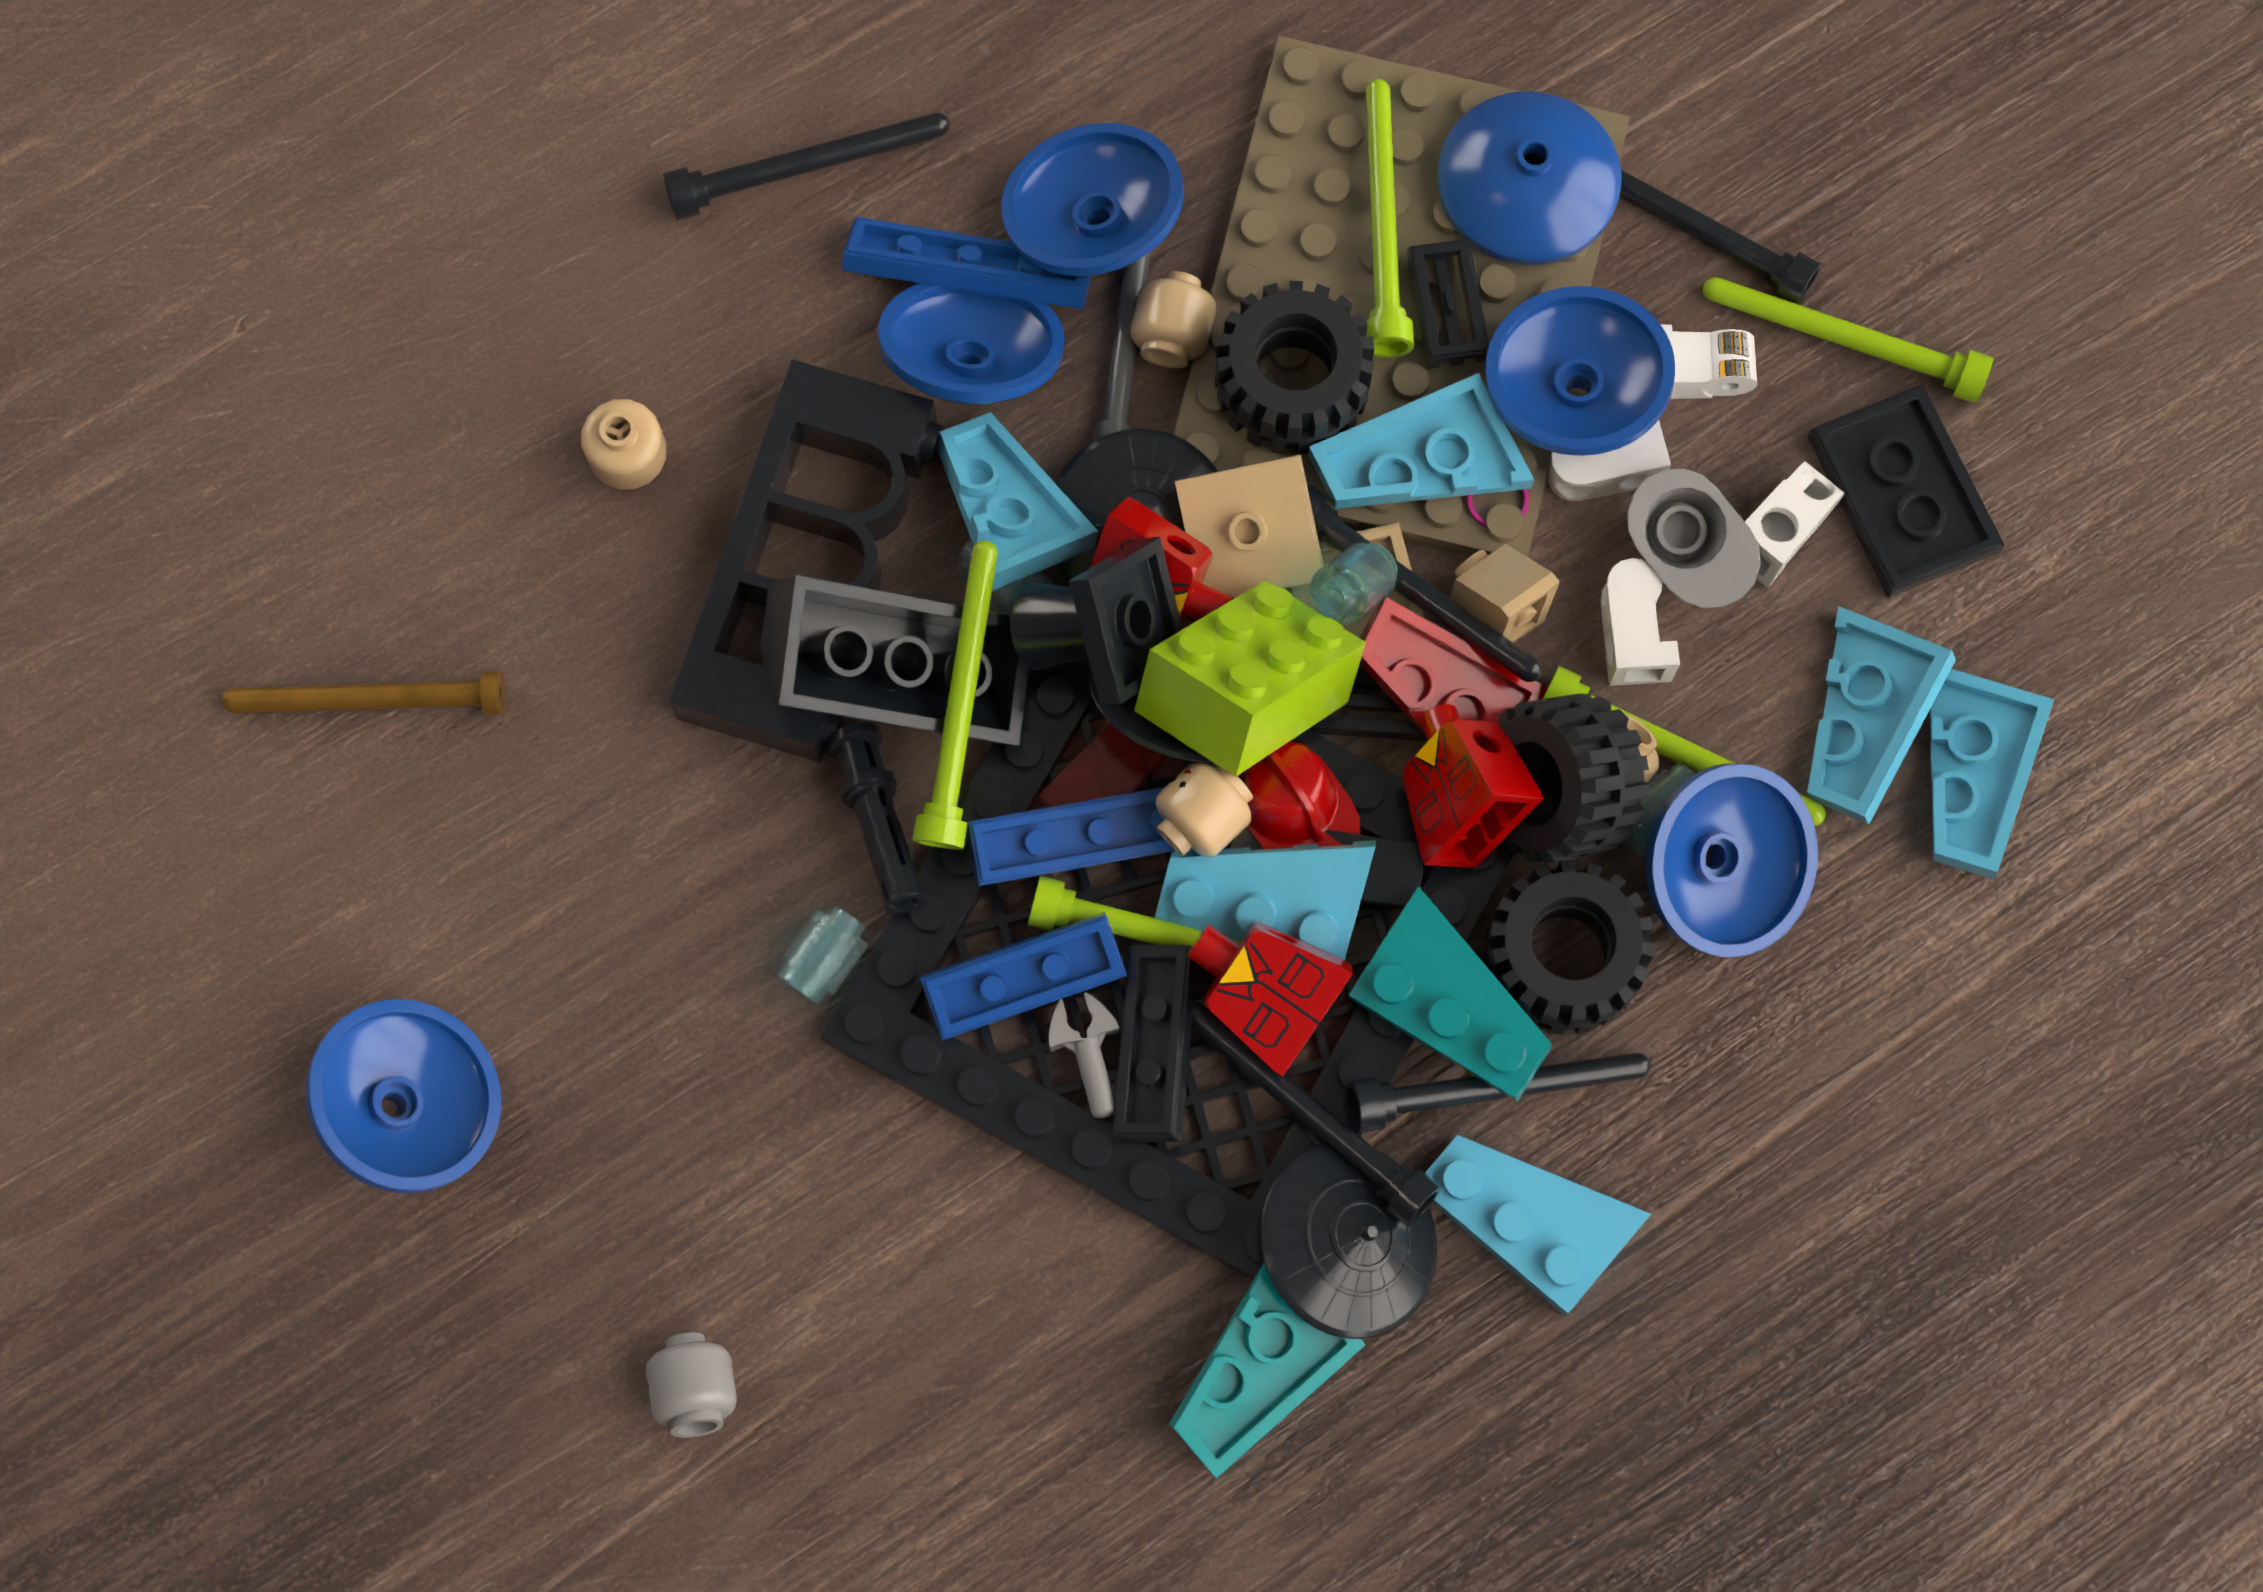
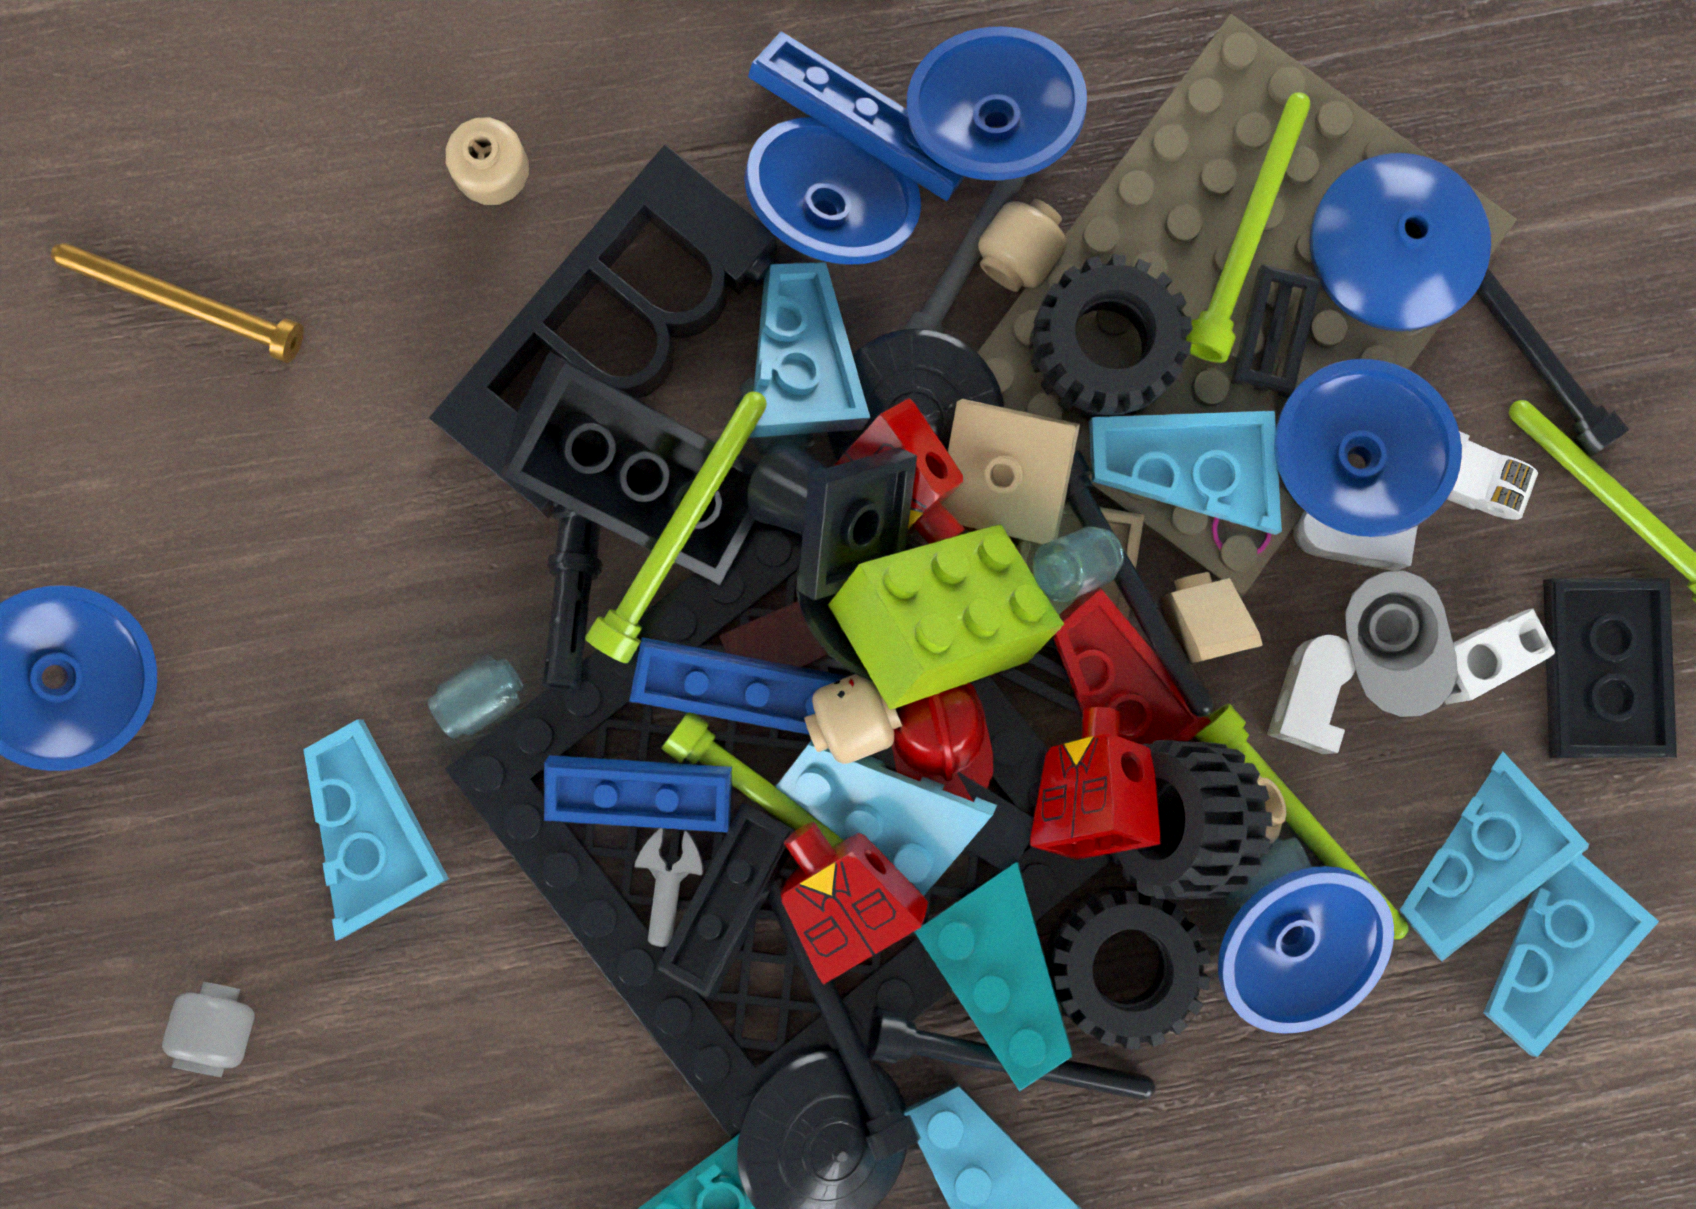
camera: 15 degrees right, 10 degrees up
none -> medium azure wing [303,719,449,941]

